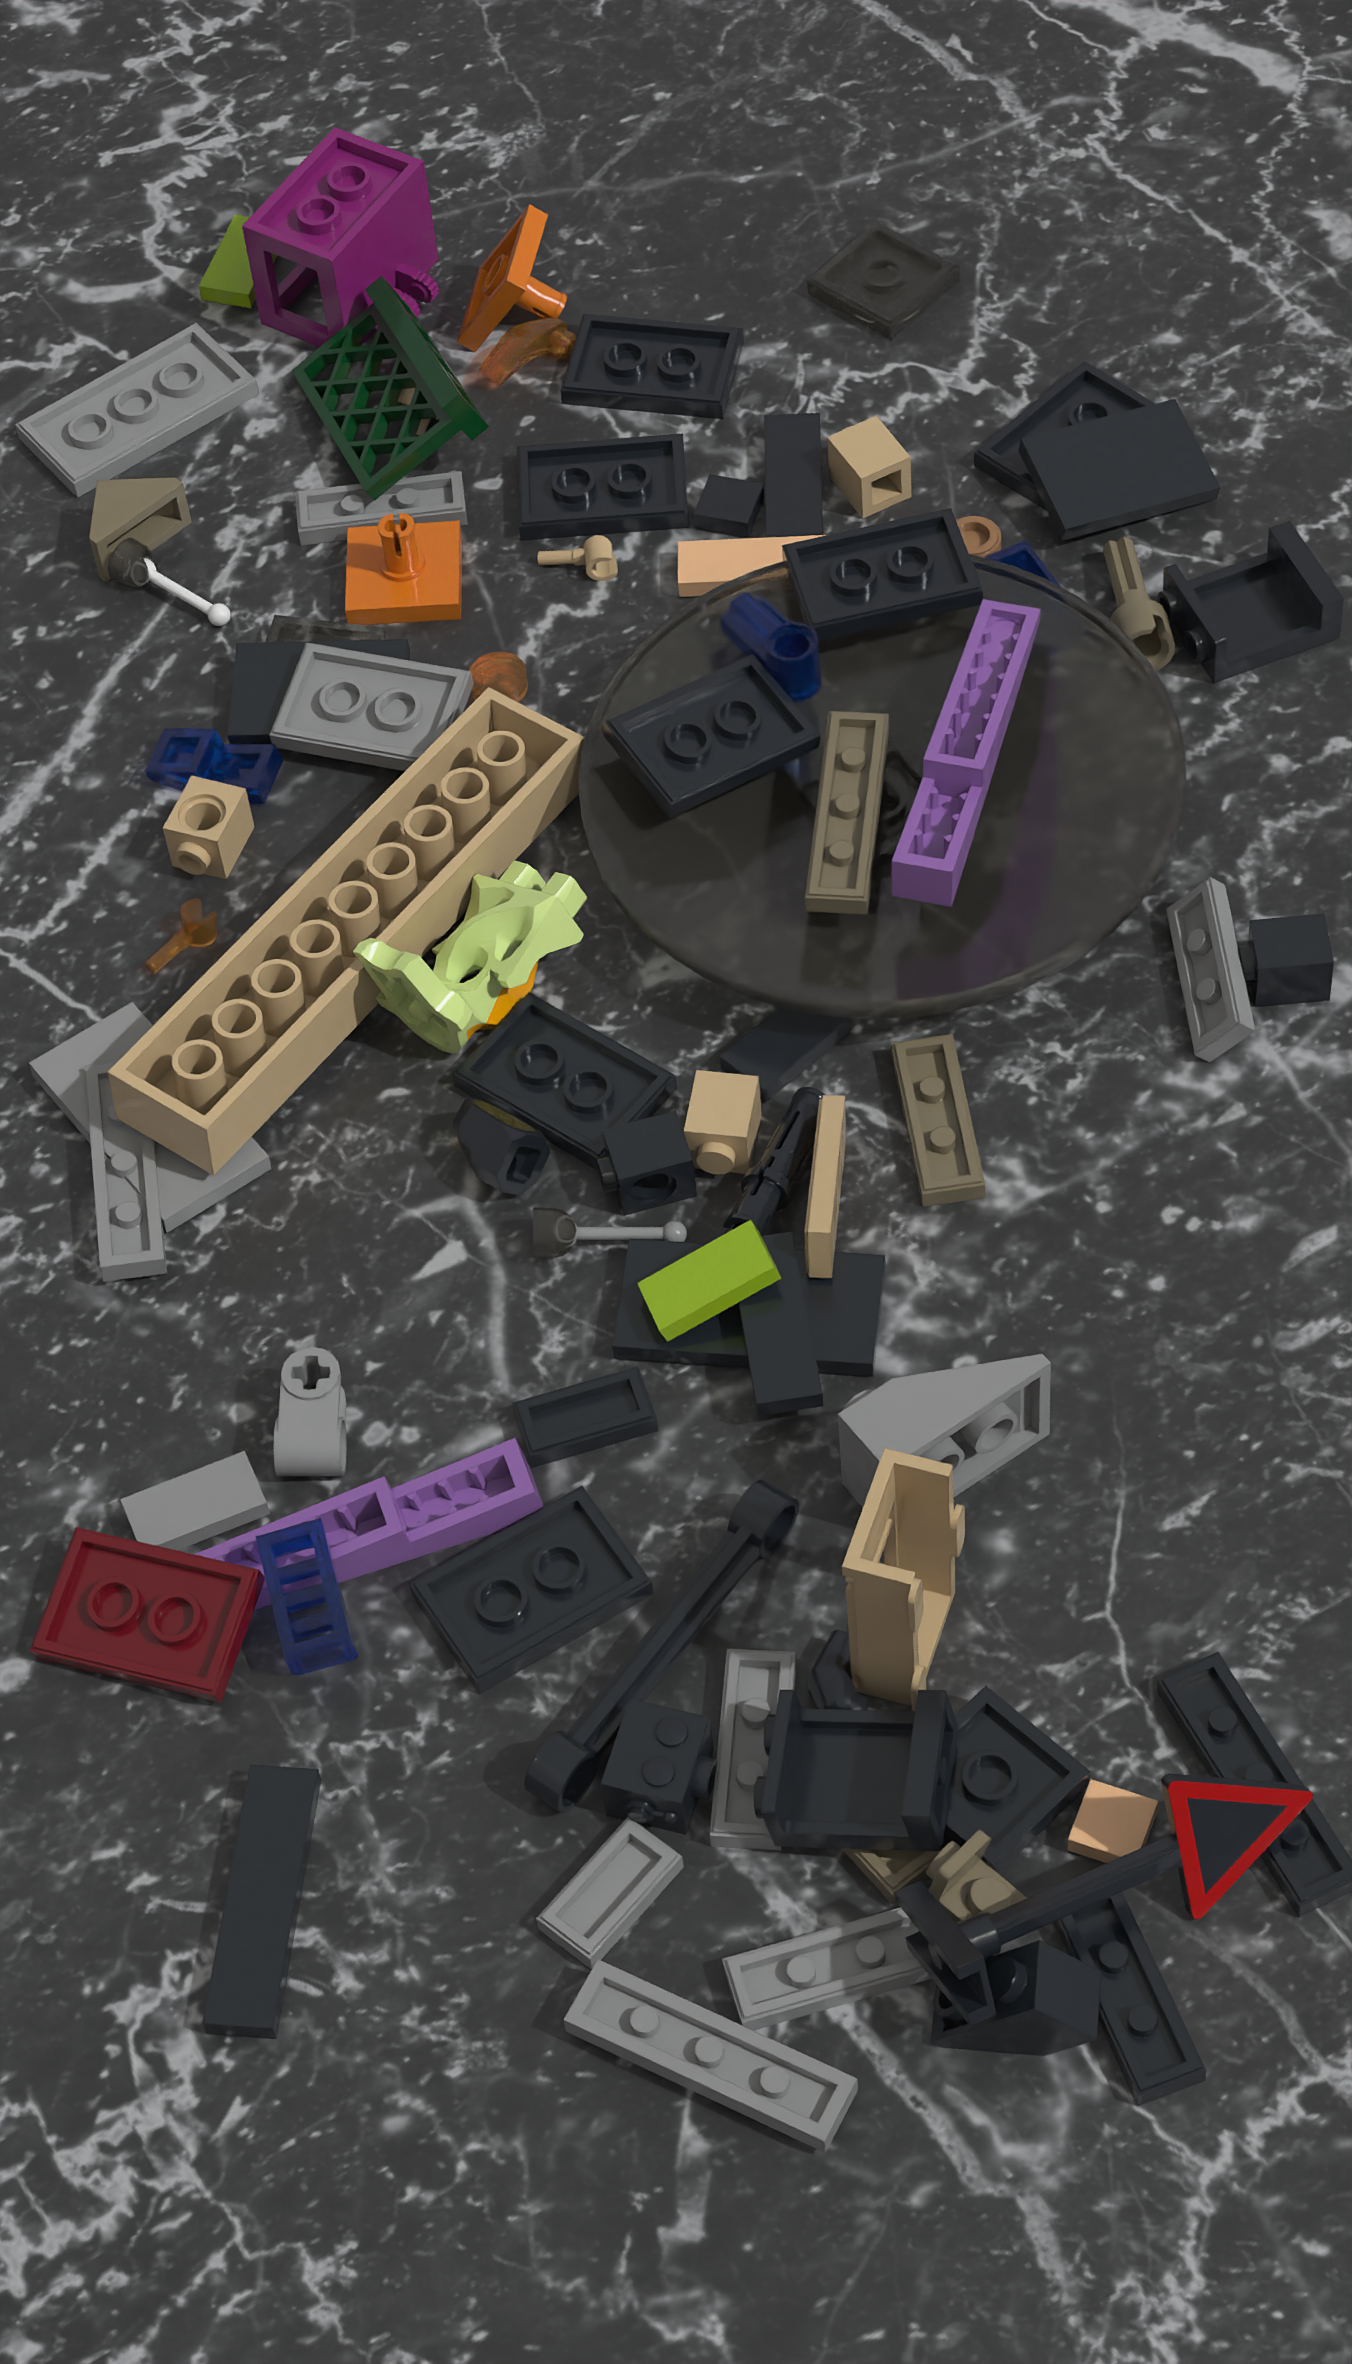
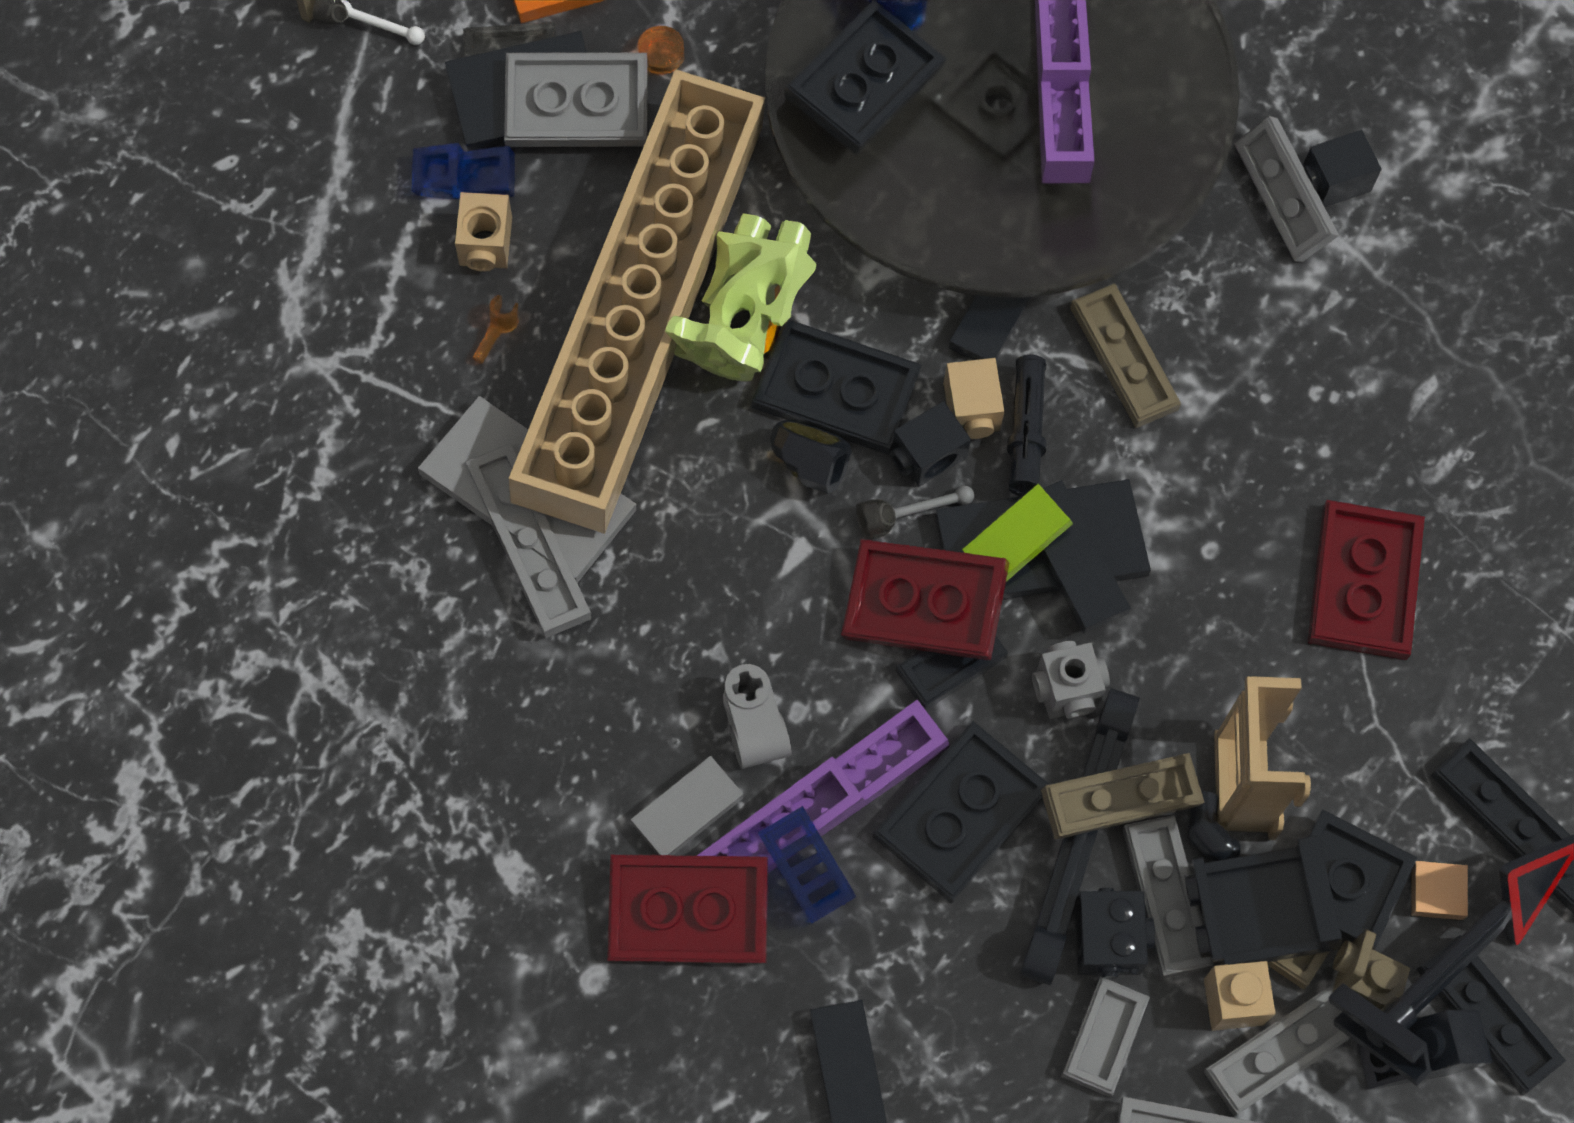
camera: 25 degrees left, 15 degrees up
dark tan tile [805,711,889,915] -> none
tan tile [805,1095,846,1278] -> none
light grey slope [838,1354,1051,1508] -> none
none -> dark red tile [841,539,1009,661]
none -> light grey brick [1032,641,1110,720]
none -> dark tan tile [1041,753,1204,840]
none -> tan brick [1204,961,1276,1031]
none -> dark red tile [1308,500,1425,660]

